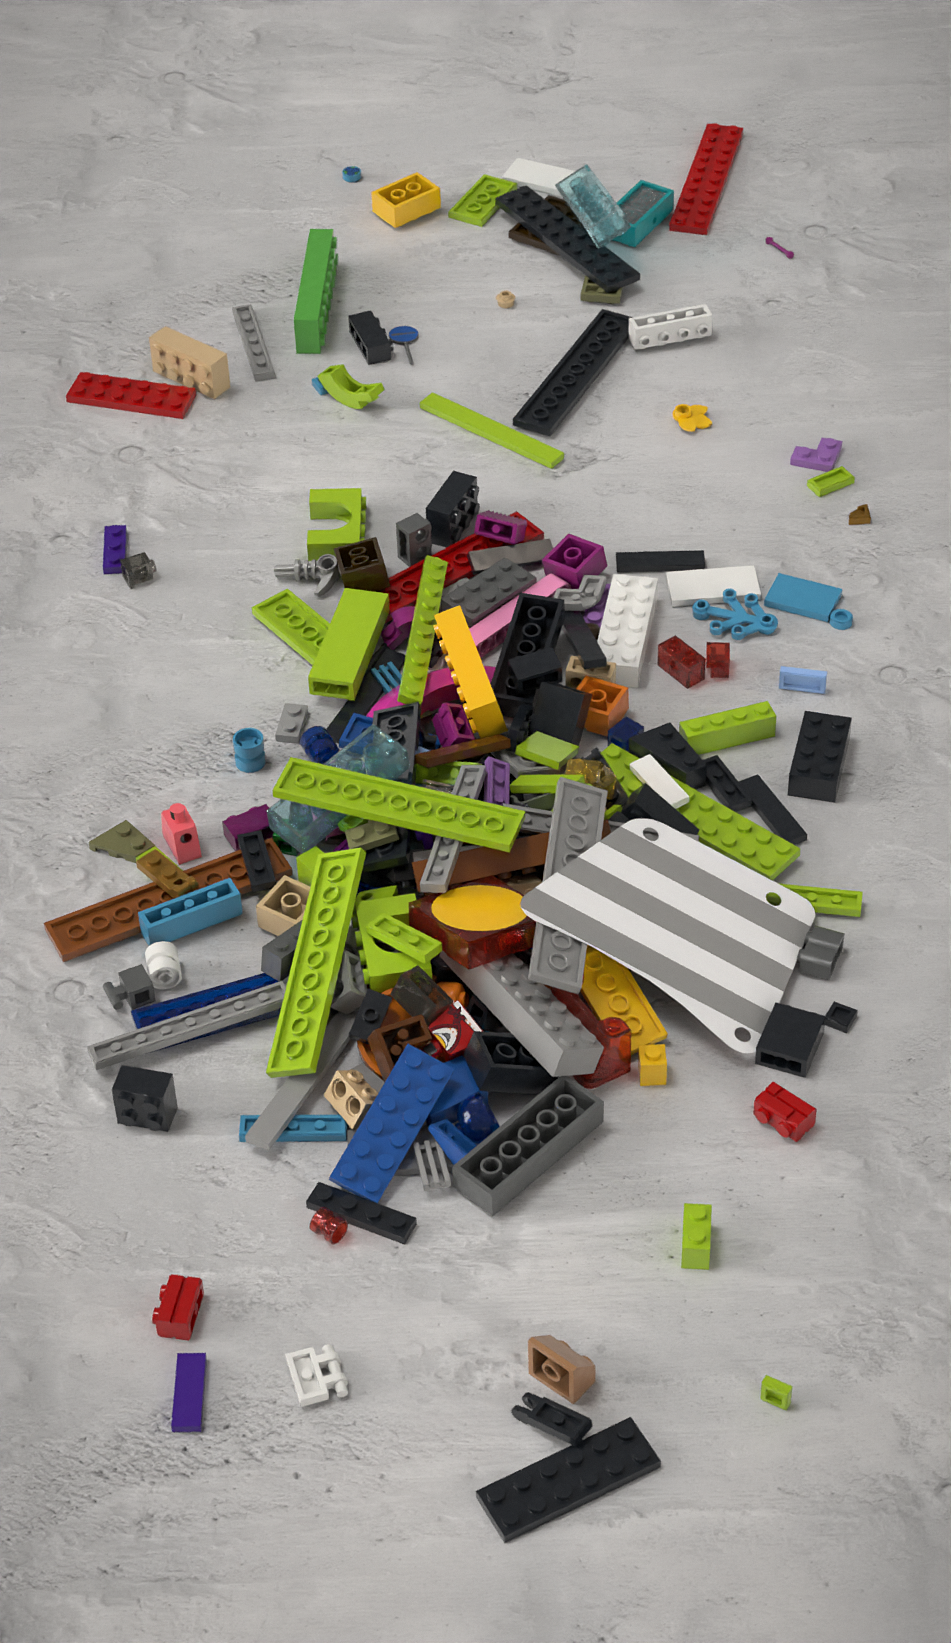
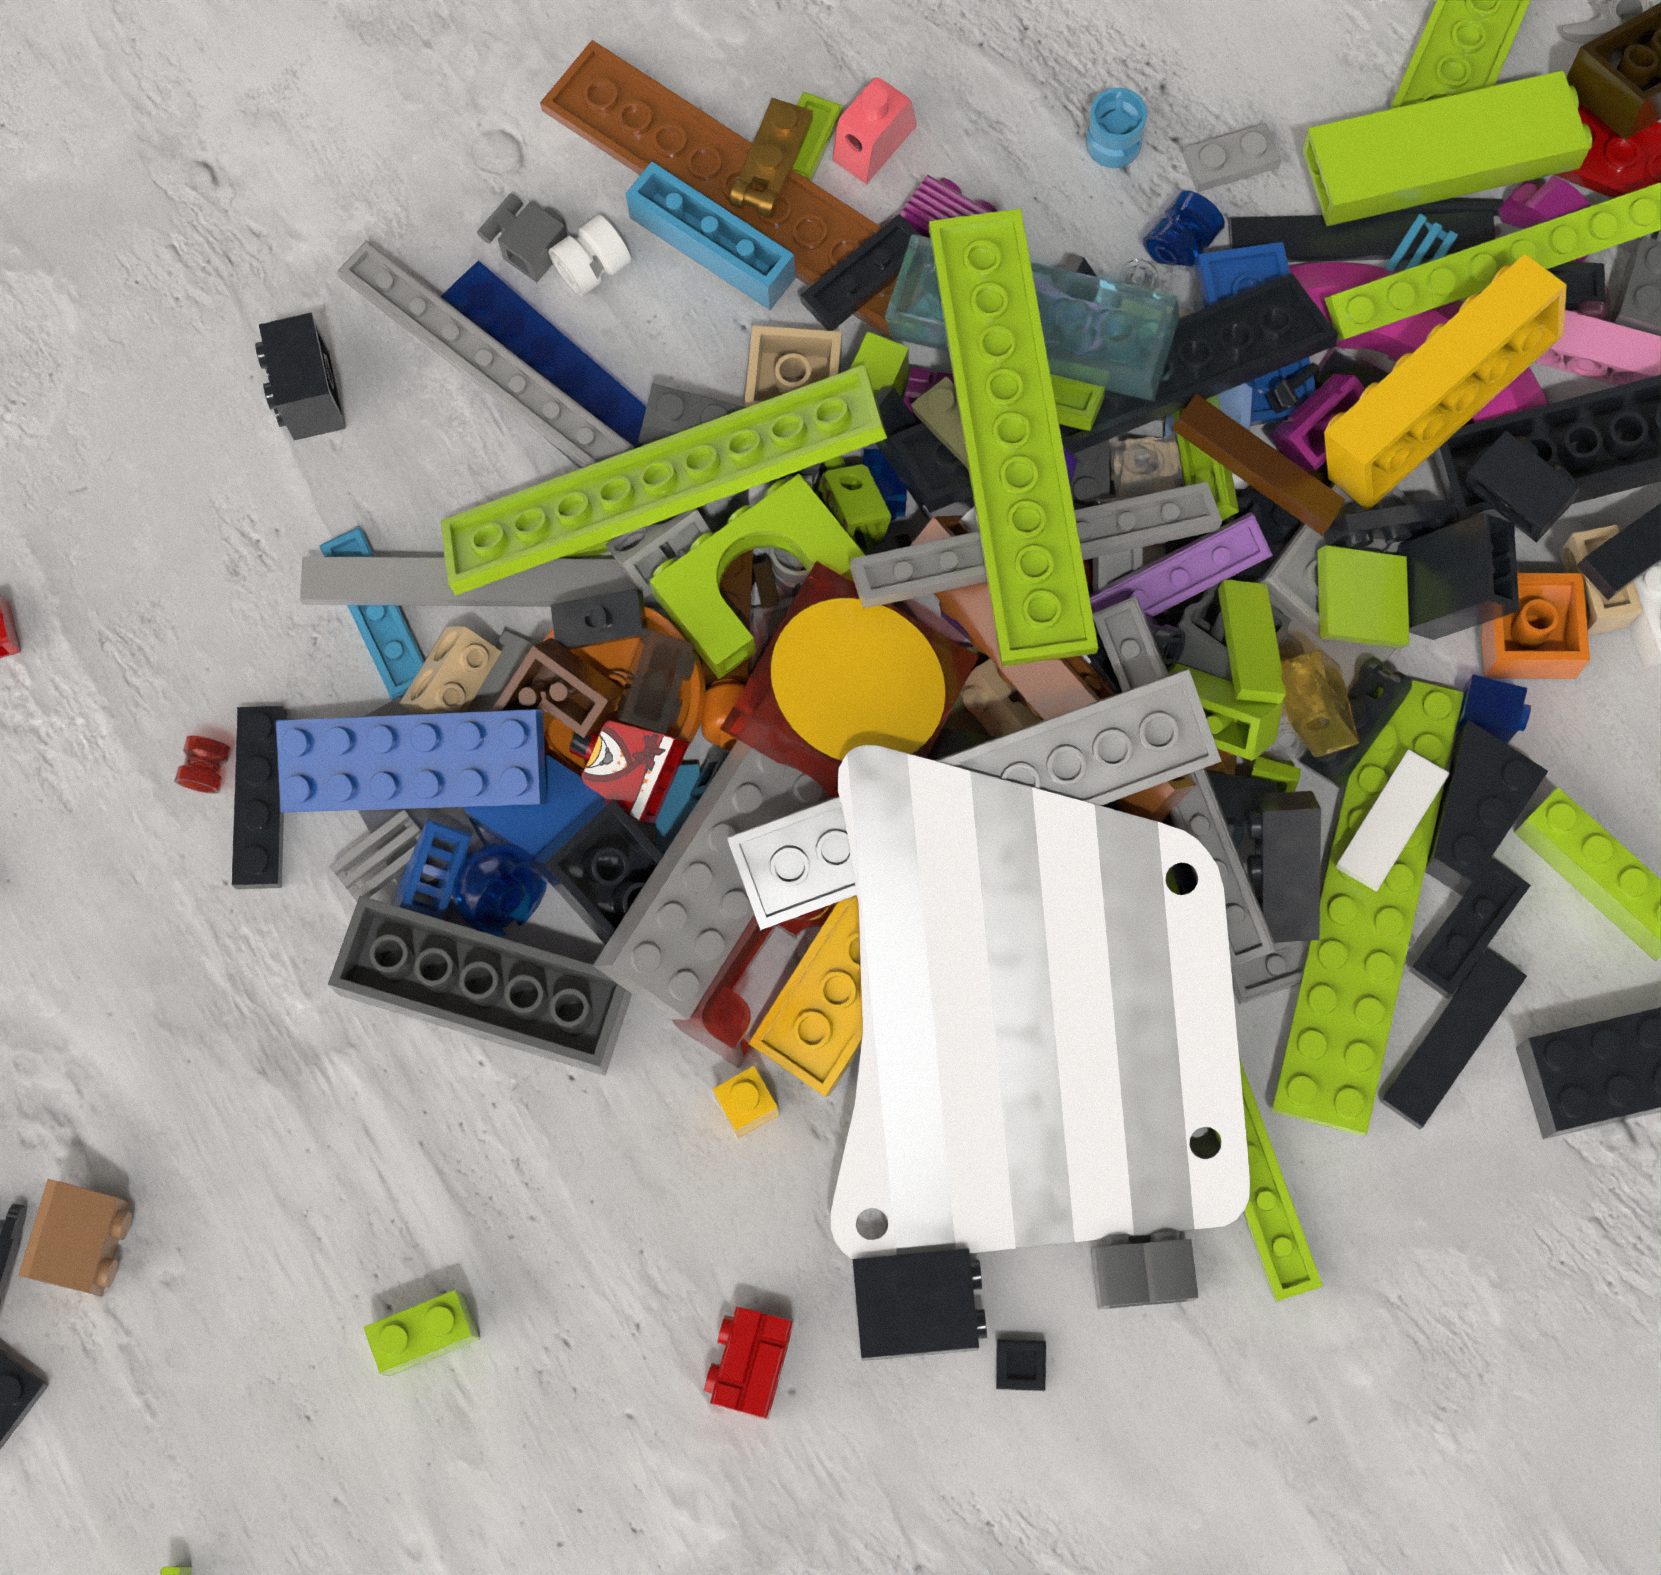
camera: 65 degrees right, 30 degrees up
olive wing [88,820,155,863] -> none
lime plate [366,913,442,964] -> none

